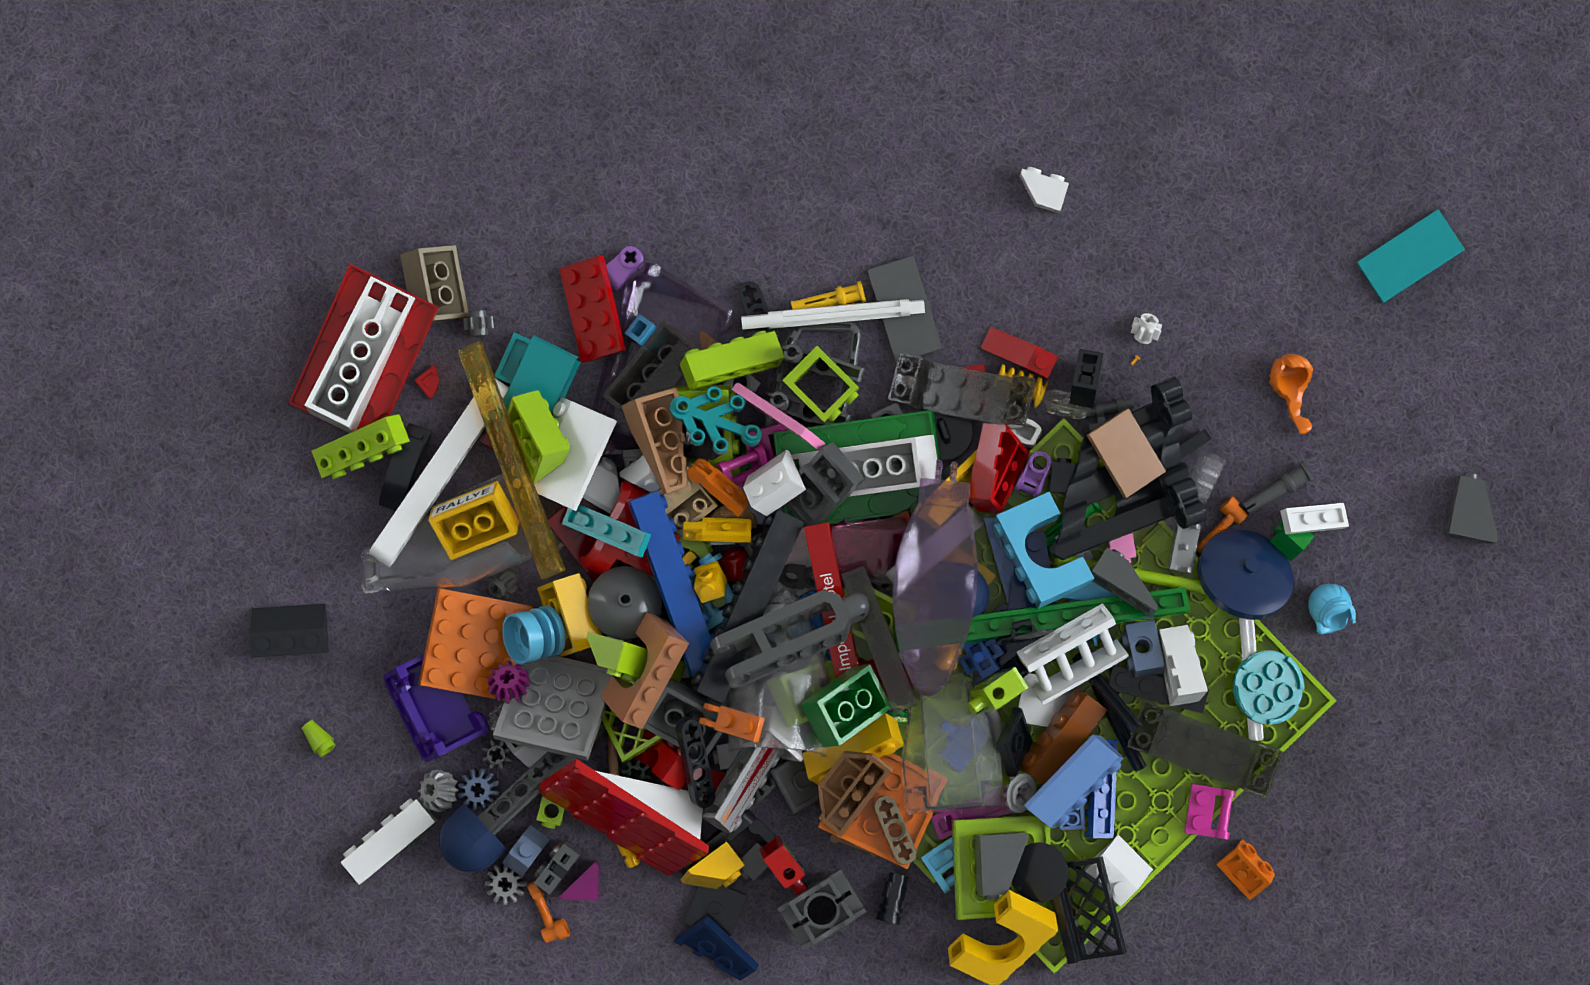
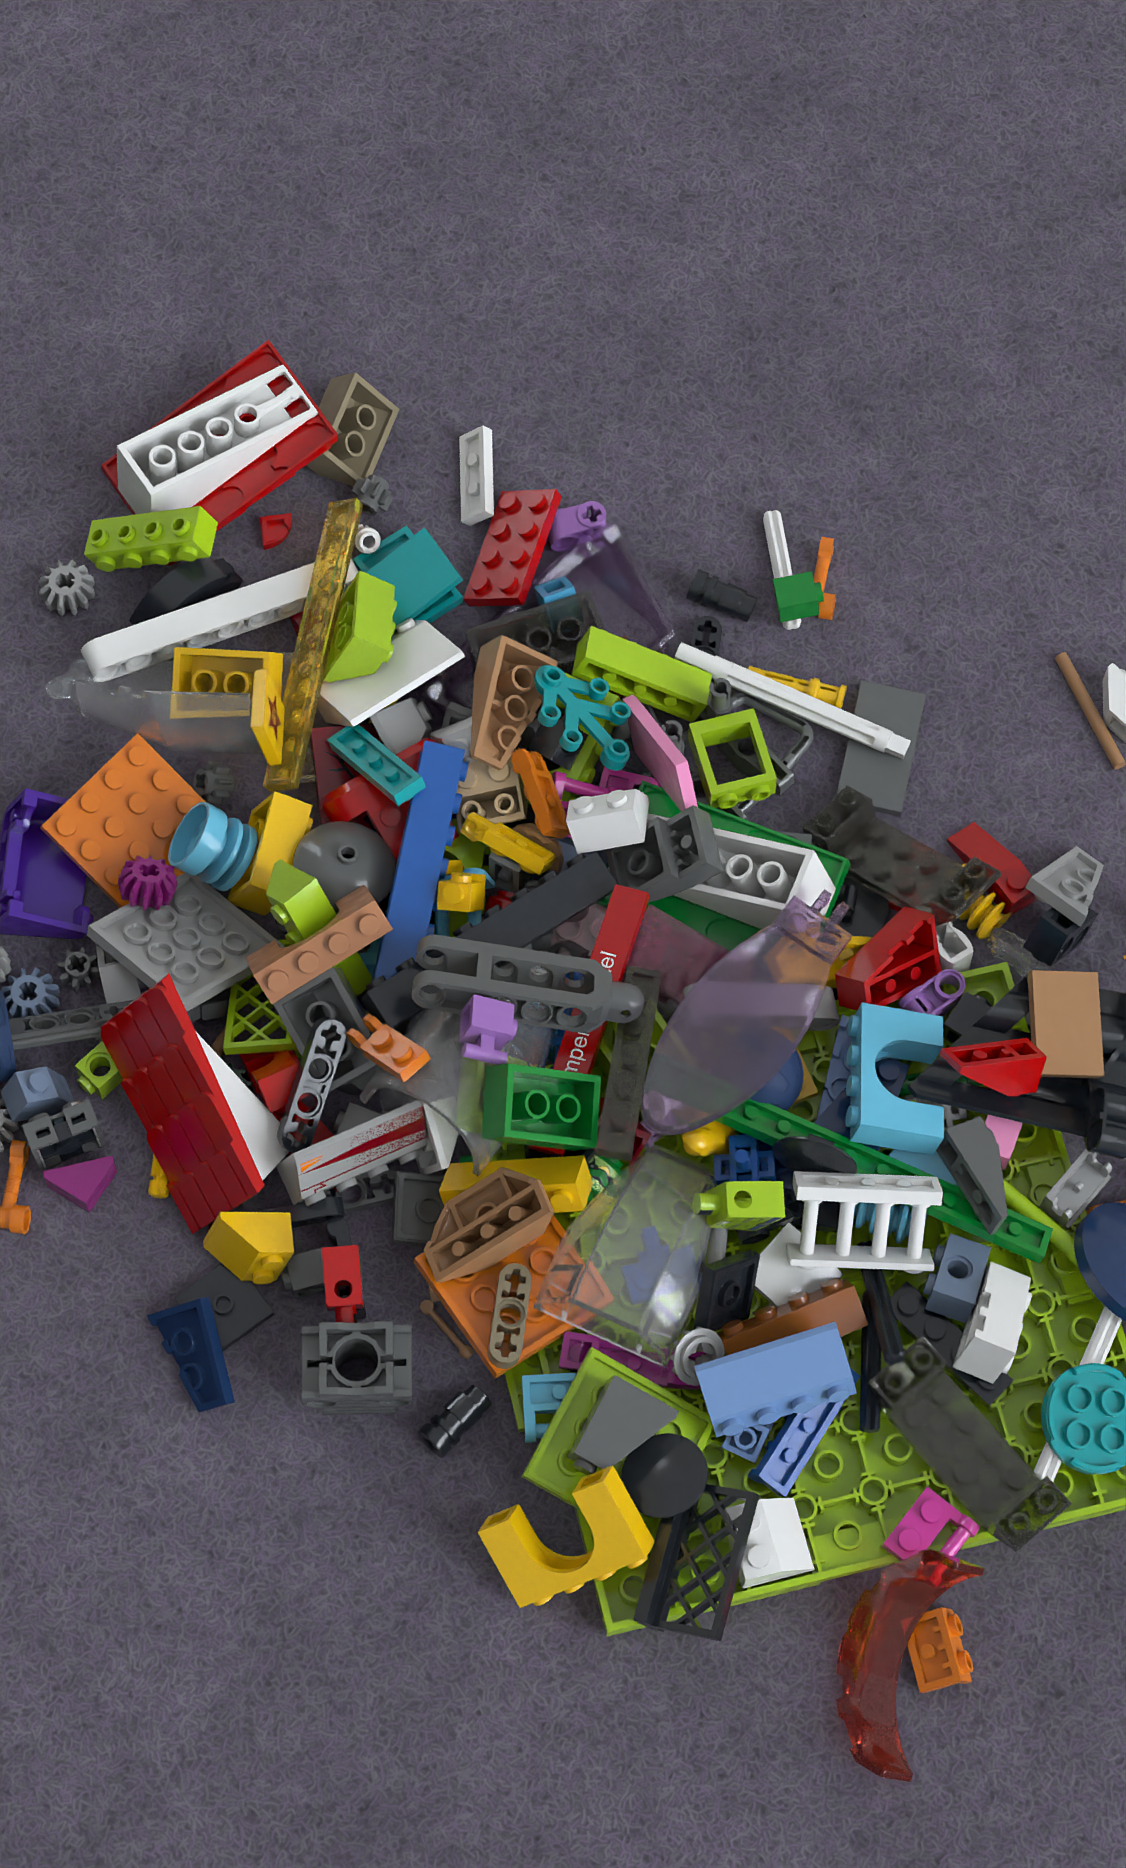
camera: 30 degrees right, 20 degrees down
none -> light grey gear [39,559,95,616]
none -> yellow tile [250,669,285,765]
none -> white pin [351,524,381,554]
none -> white plate [459,425,494,526]
none -> medium lavender brick [459,994,518,1065]
none -> black axle [686,569,758,622]
none -> white axle [763,510,801,630]
none -> green brick [773,571,824,622]
none -> orange brick [813,537,836,620]
none -> clear red windscreen [836,1549,985,1782]
none -> red slope [939,1038,1047,1097]
none -> light grey wing [1025,846,1104,927]
none -> medium nougat bar [1055,652,1126,770]

